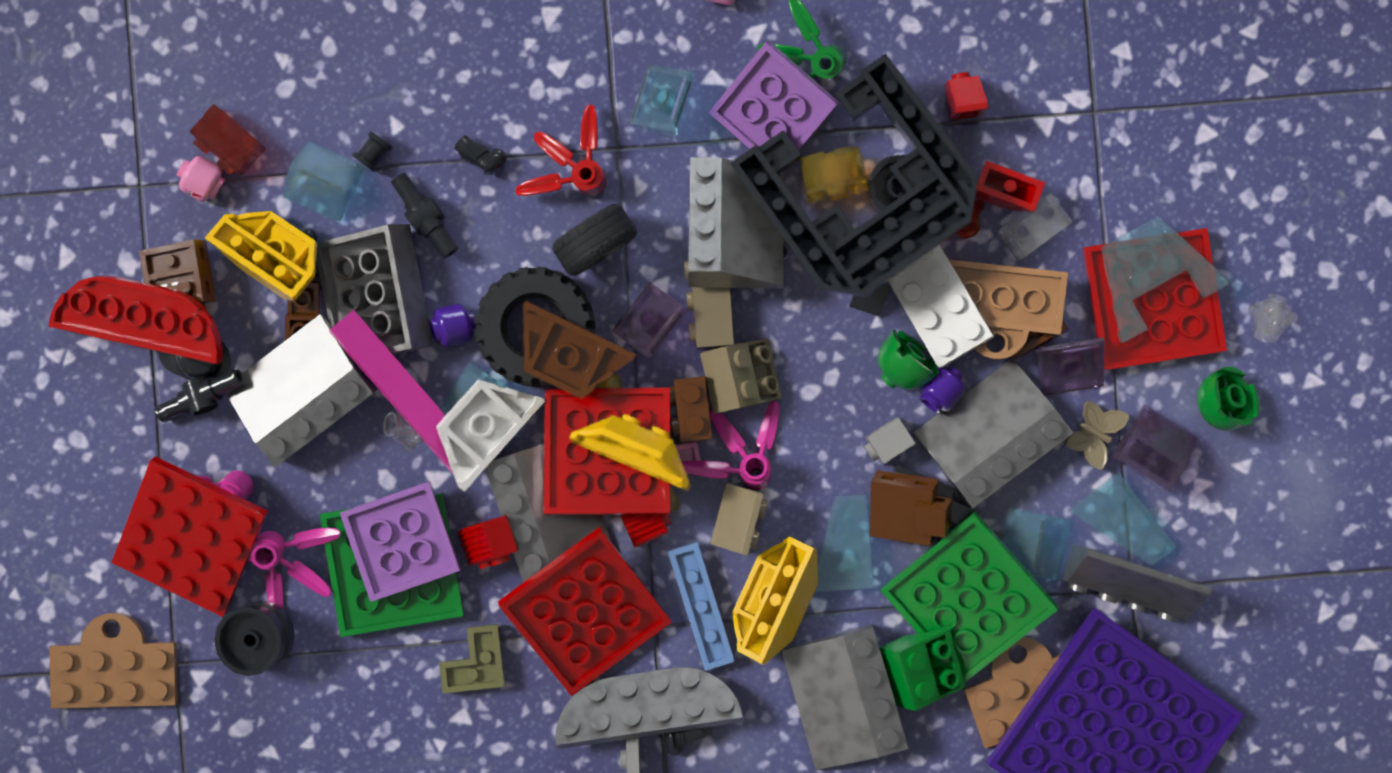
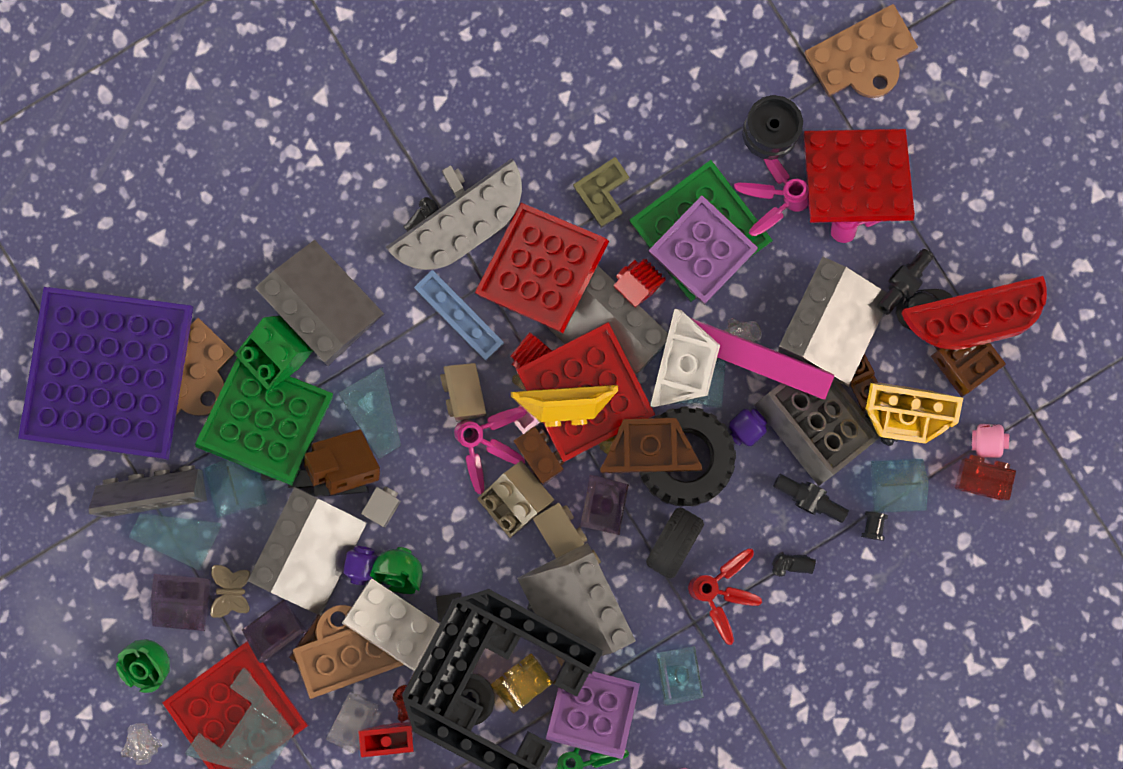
camera: 150 degrees right, 5 degrees down
yellow wedge [732,537,818,665] -> none

